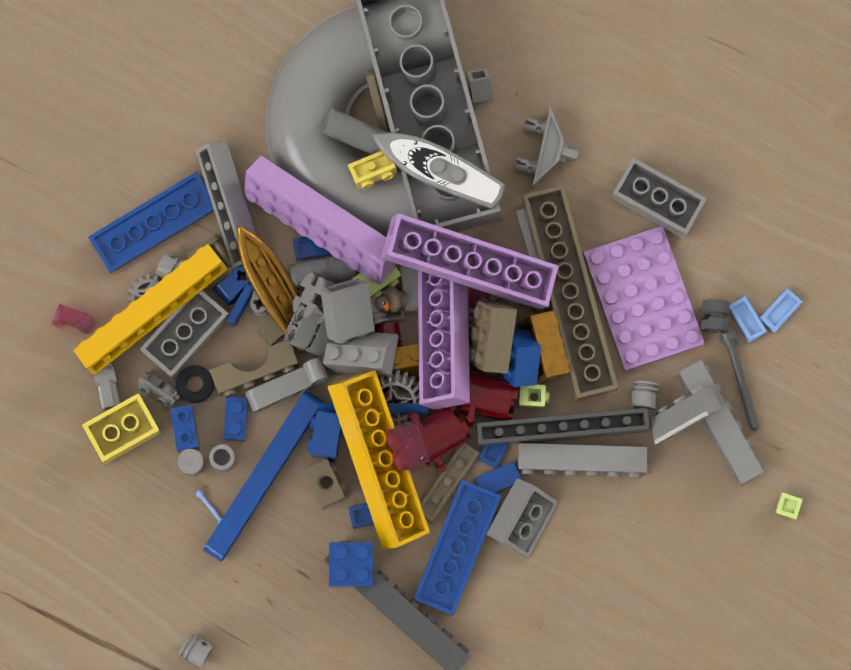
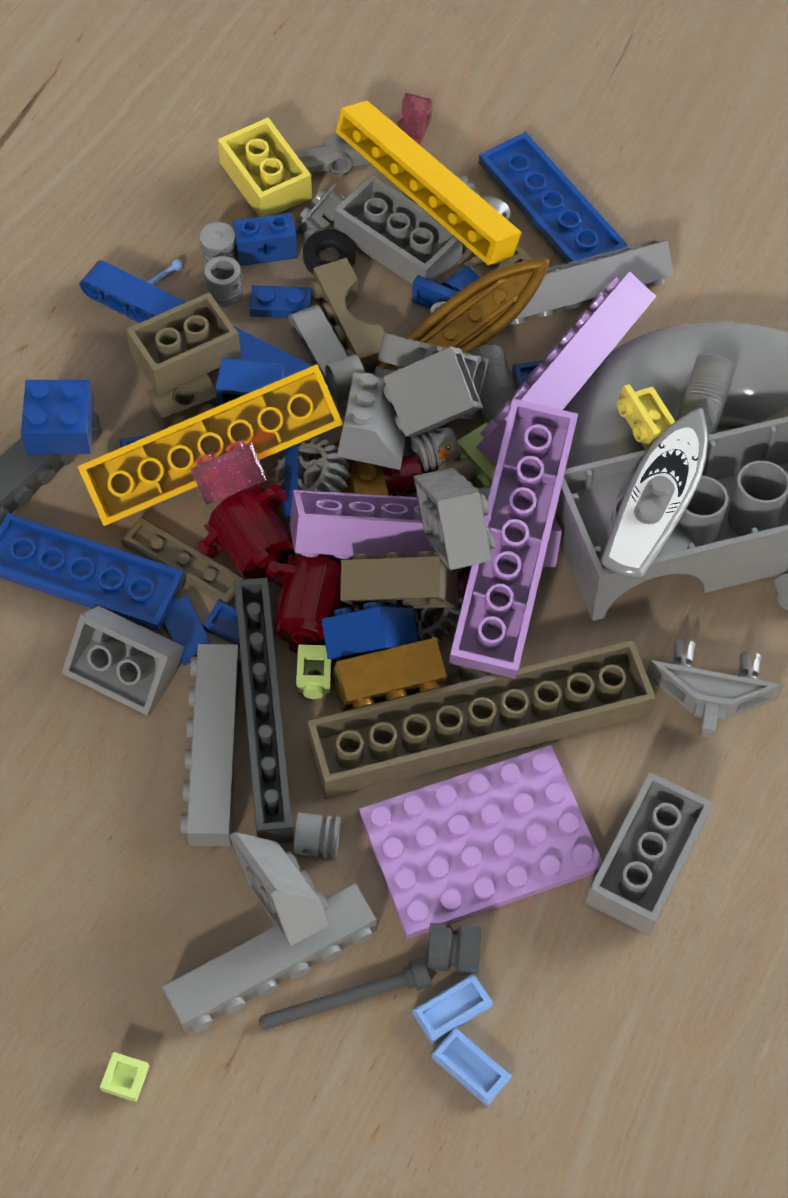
camera: 90 degrees right, 20 degrees down
none -> dark tan brick [126,292,241,395]
none -> light grey brick [414,468,495,570]

